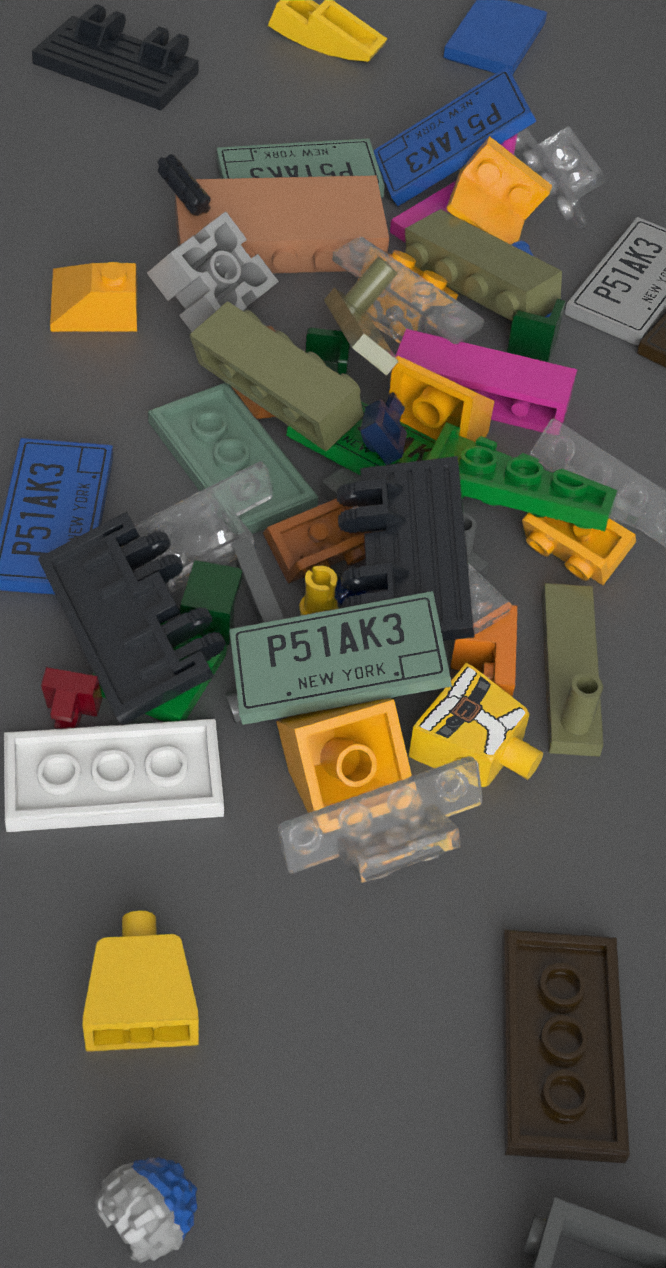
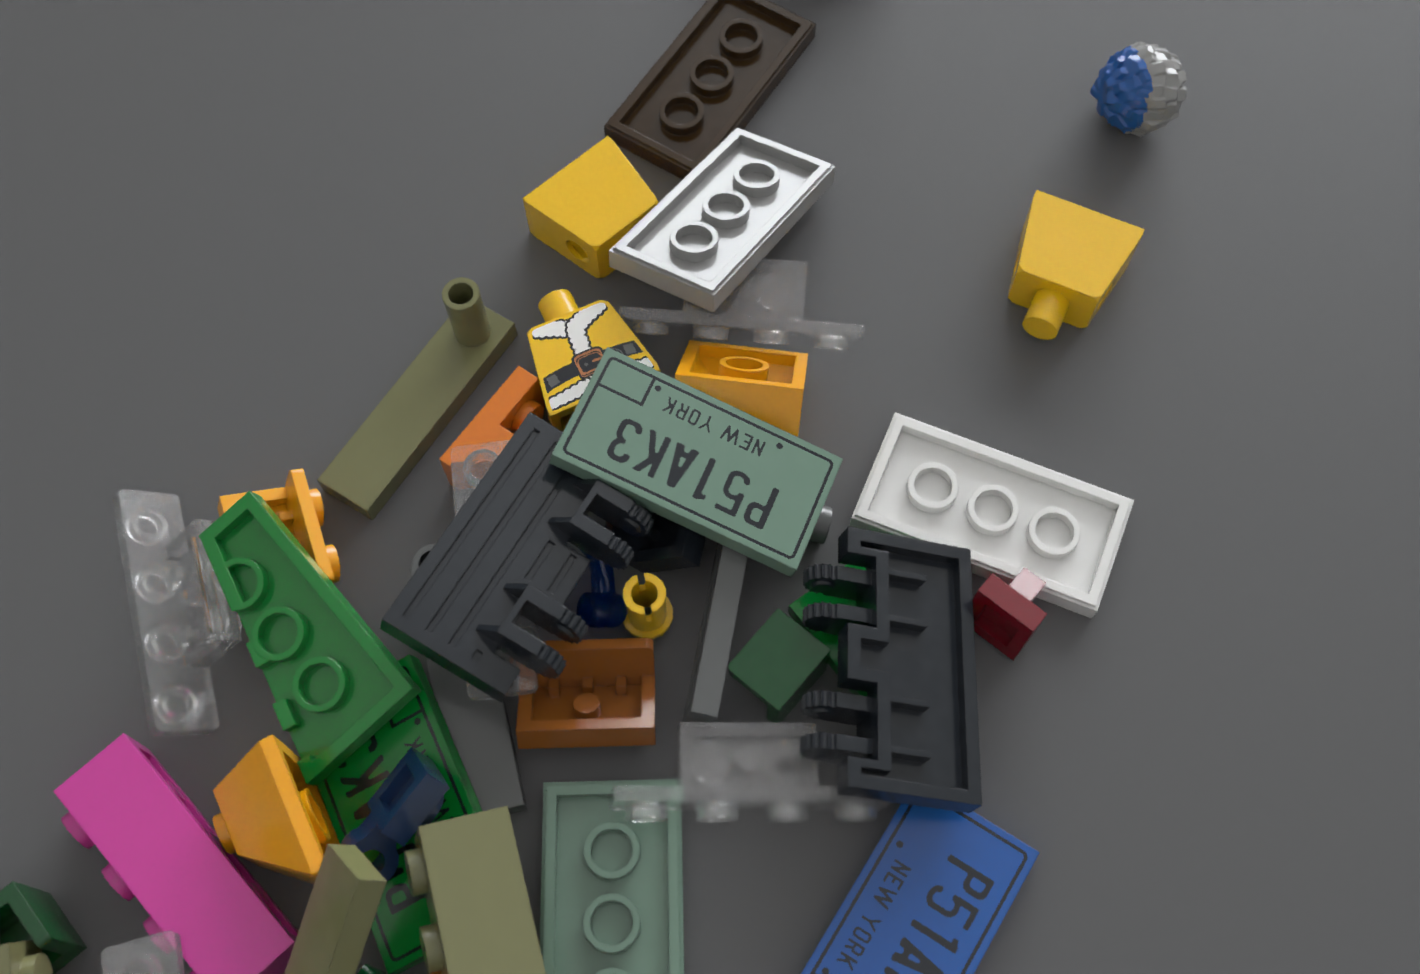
camera: 145 degrees left, 15 degrees up
none -> yellow torso [523,136,658,278]
none -> light grey tile [609,128,835,312]

